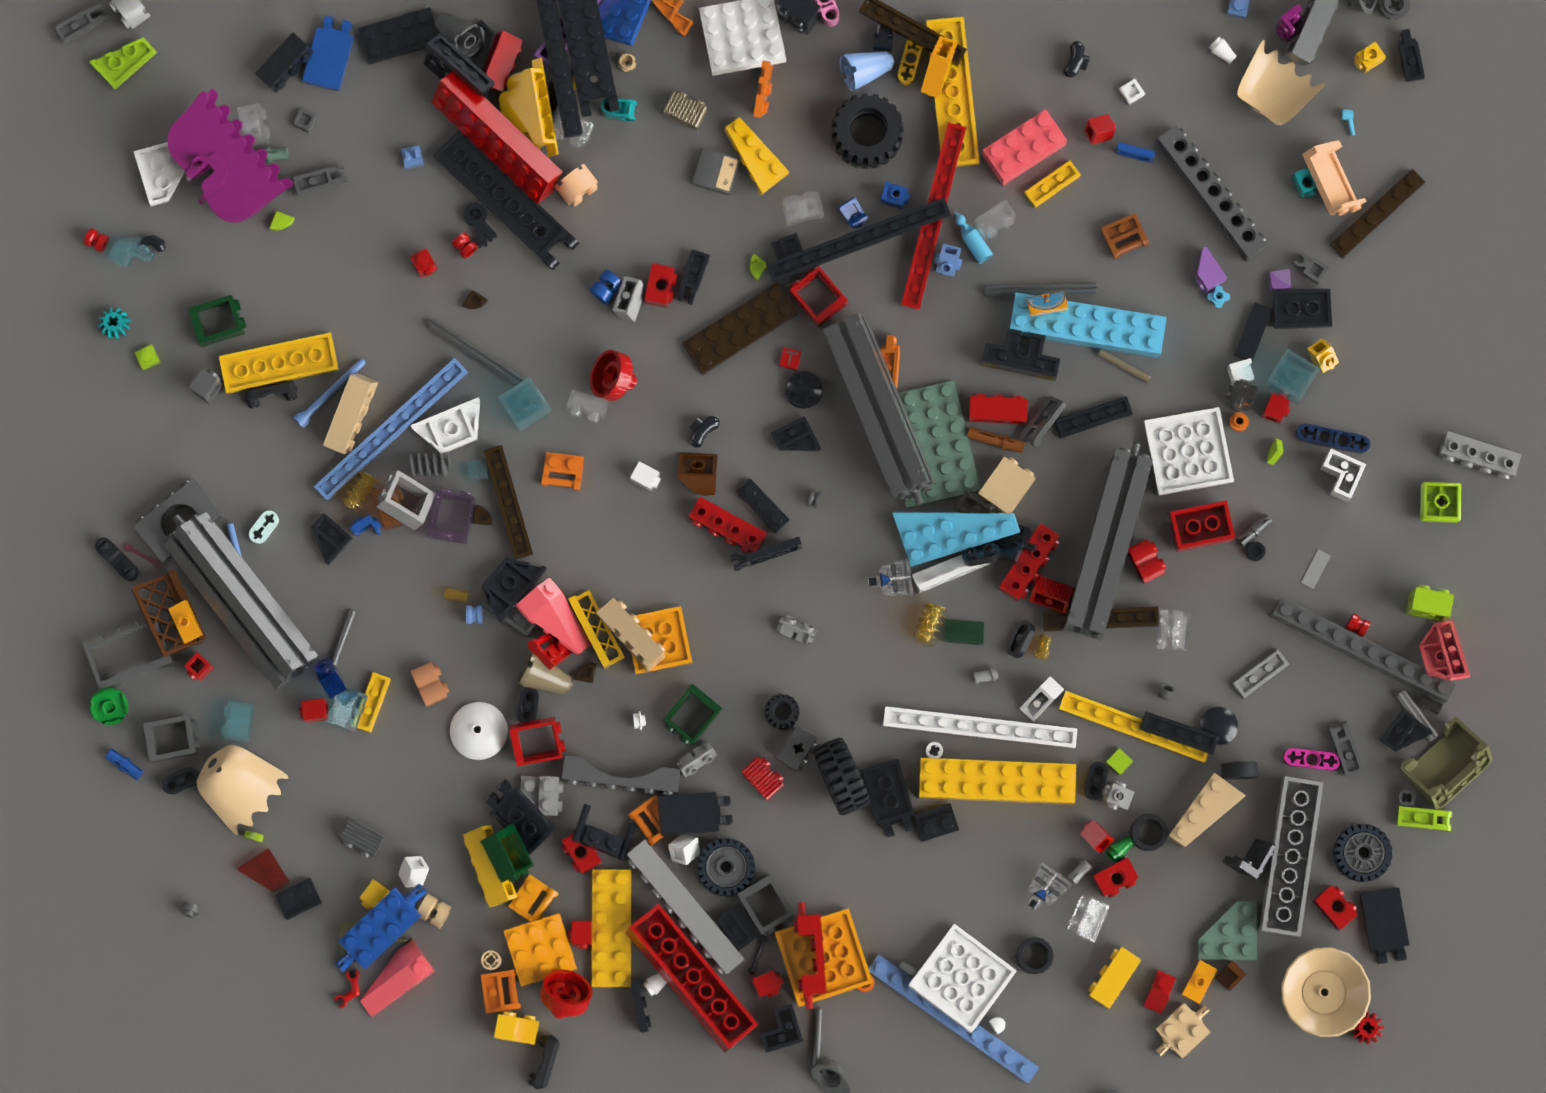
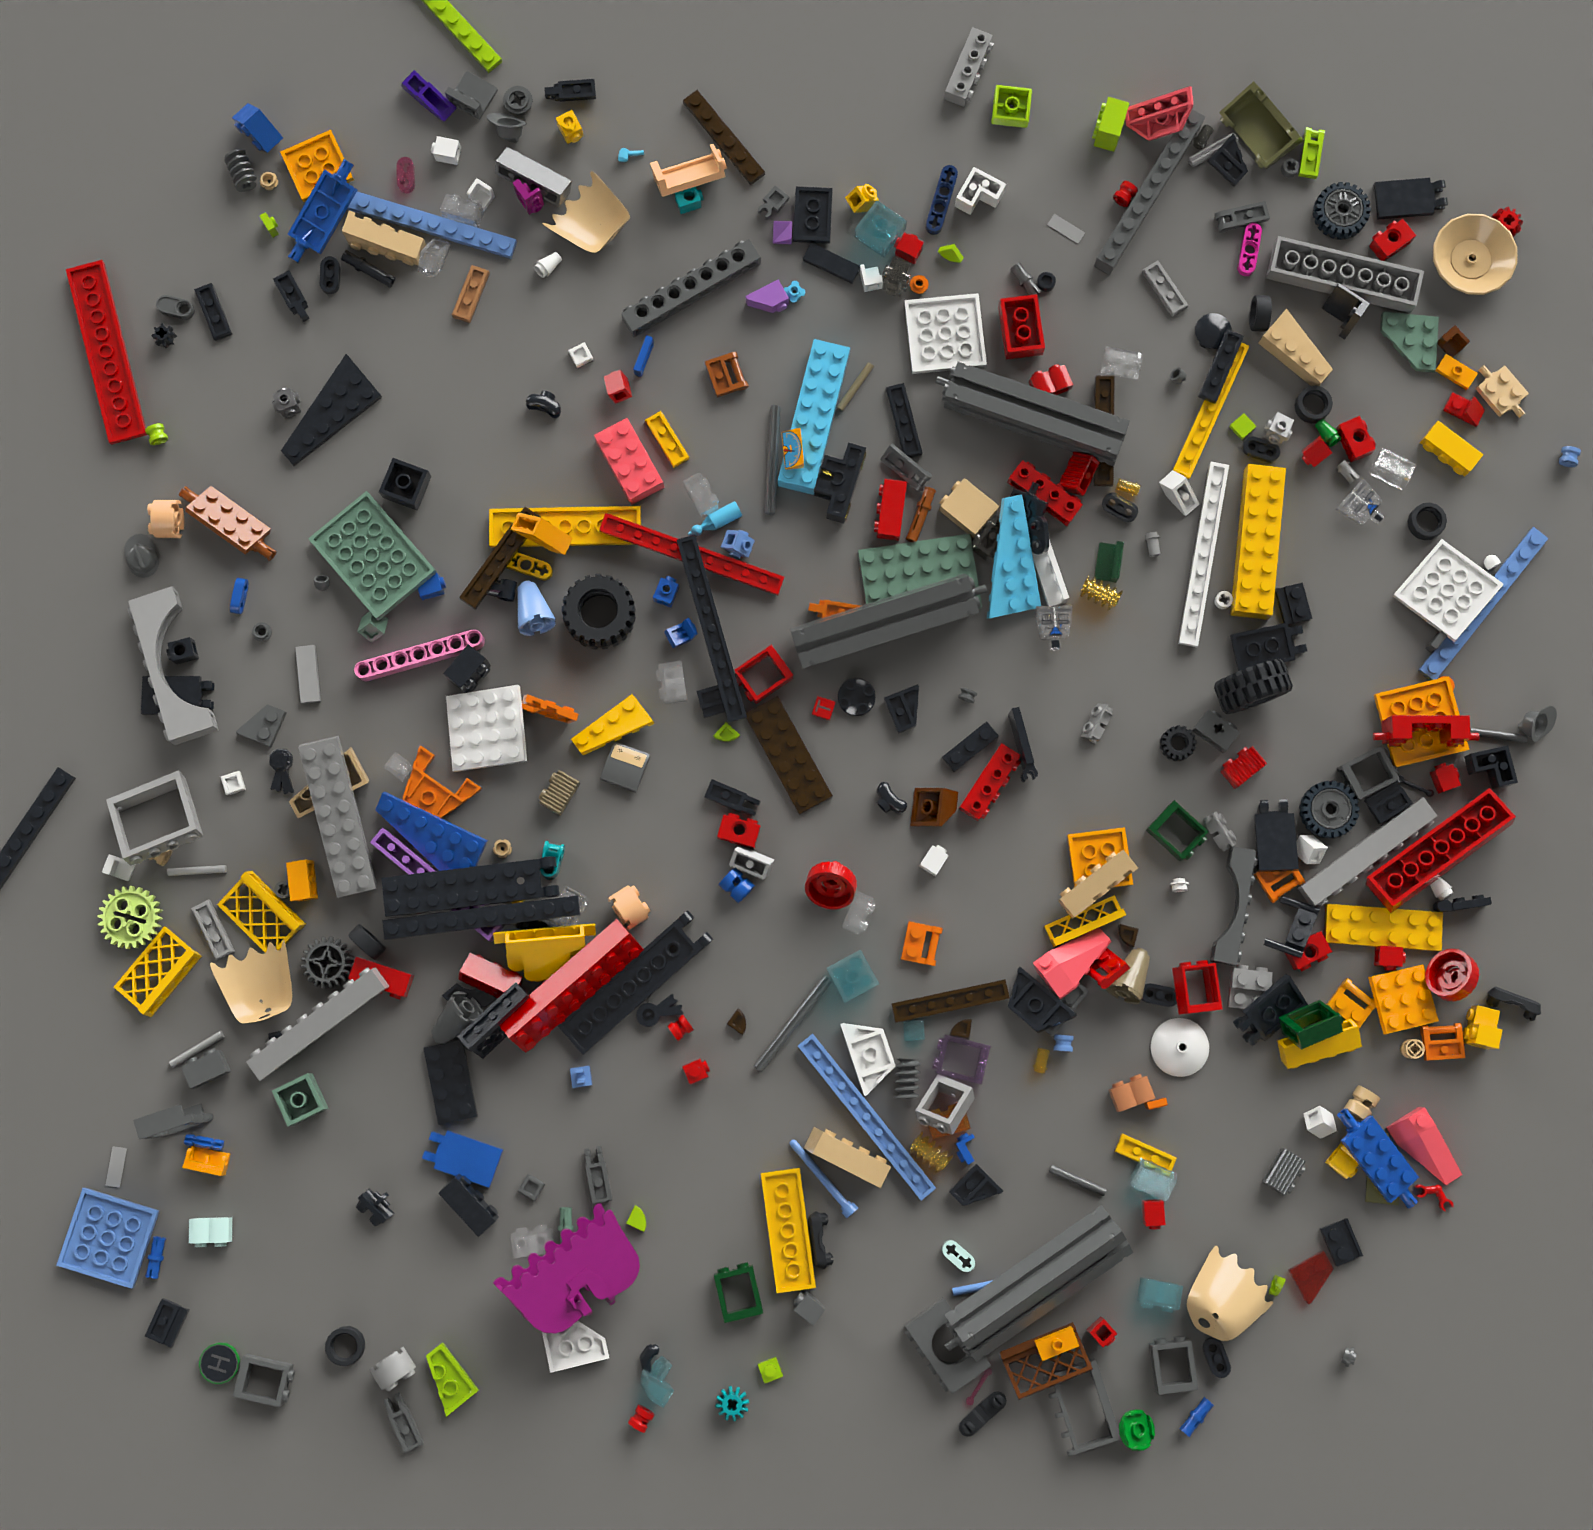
camera: 90 degrees left, 0 degrees up
clear blue brick [314,657,347,699] -> none
none -> orange tile [1144,1098,1168,1110]

